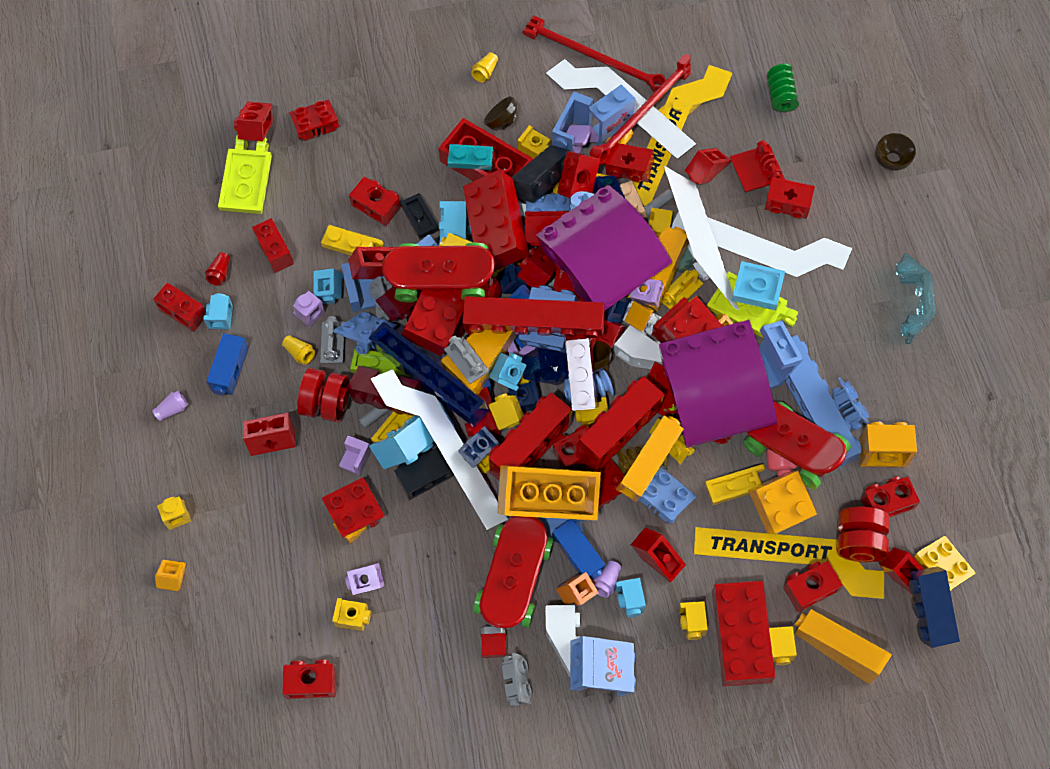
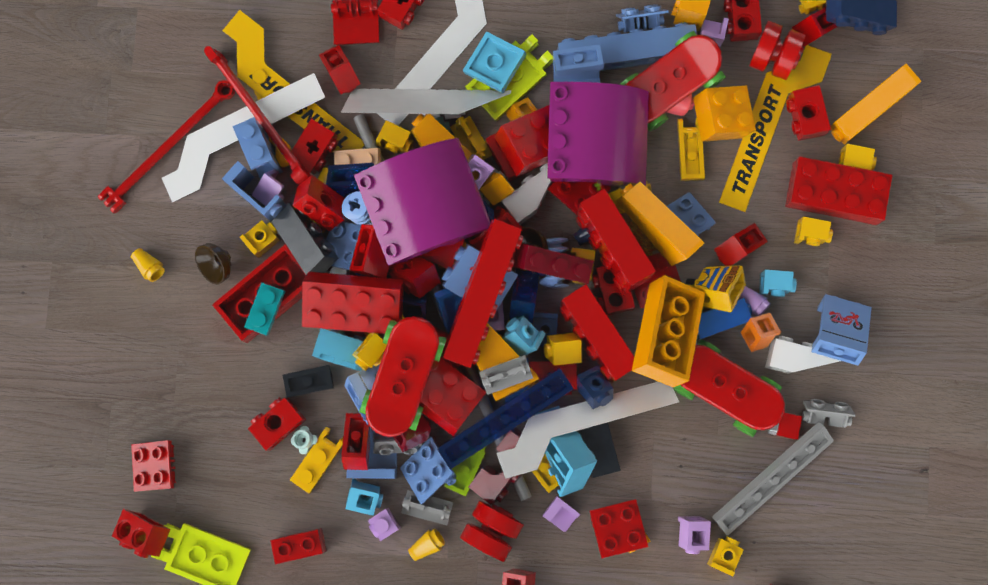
camera: 70 degrees left, 15 degrees up
none -> light aqua plate [291,426,318,454]
none -> yellow torso [685,266,746,312]
none -> lavender panel [699,18,729,48]
none -> light grey plate [712,422,834,536]

